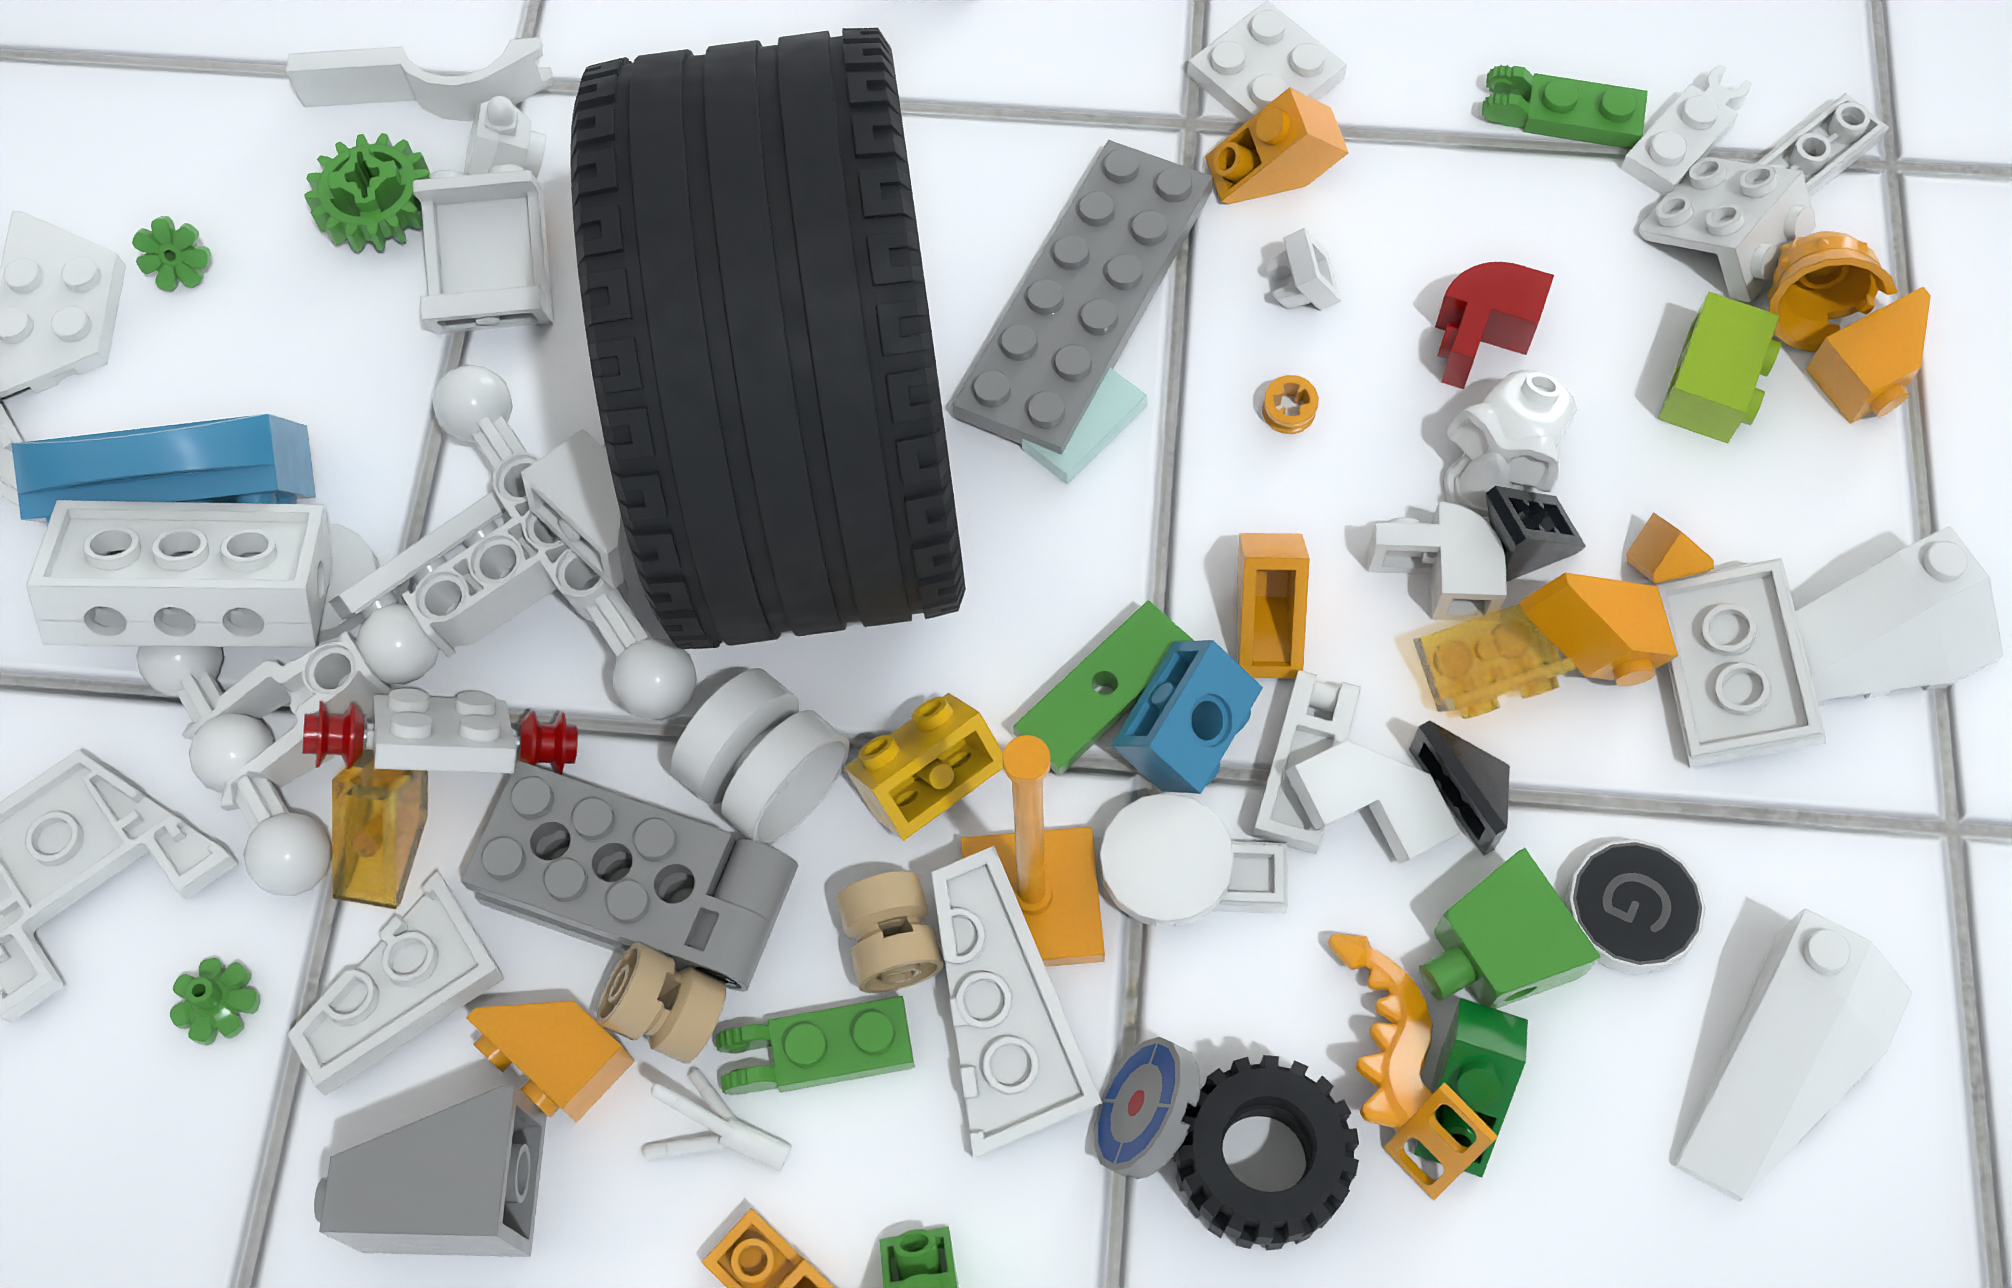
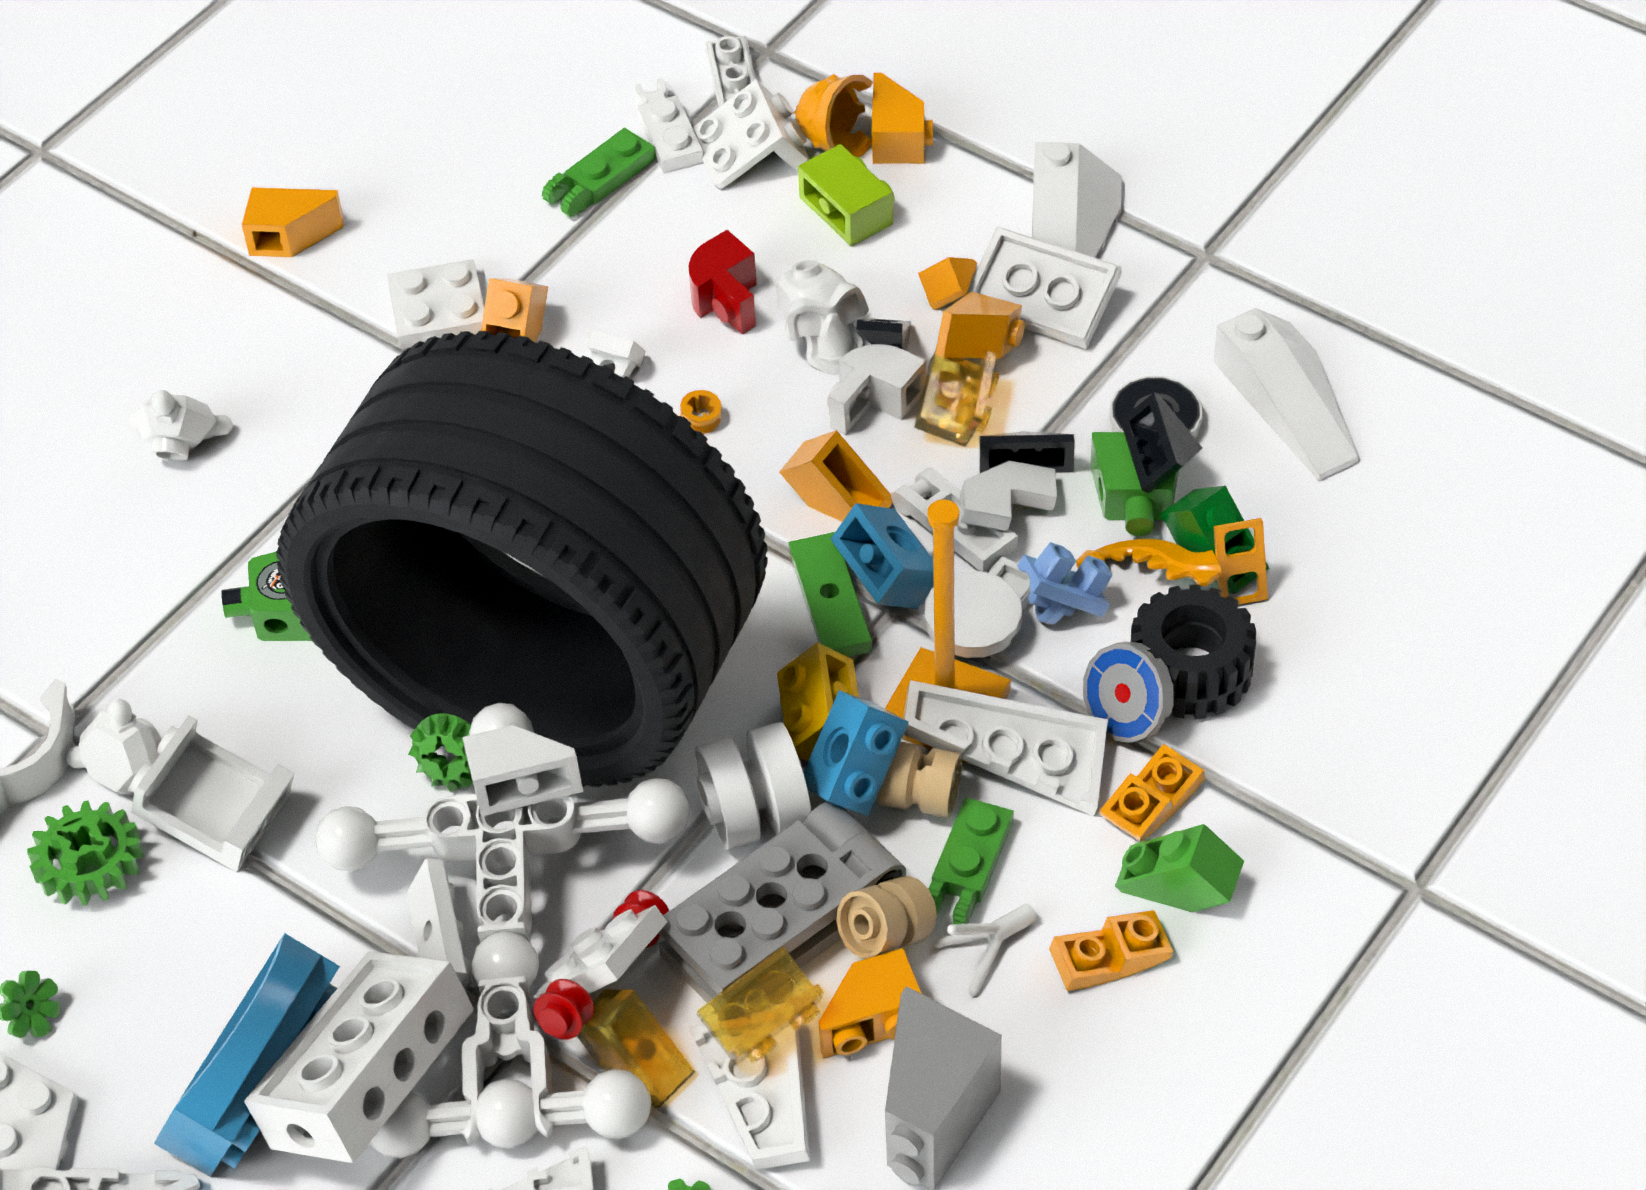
camera: 60 degrees left, 15 degrees down
none -> clear yellow bracket [696,947,825,1066]
none -> dark azure brick [803,690,909,816]
none -> light blue hips [1017,542,1113,624]
none -> light orange slope [1099,743,1206,842]
none -> black slope [1120,393,1202,494]

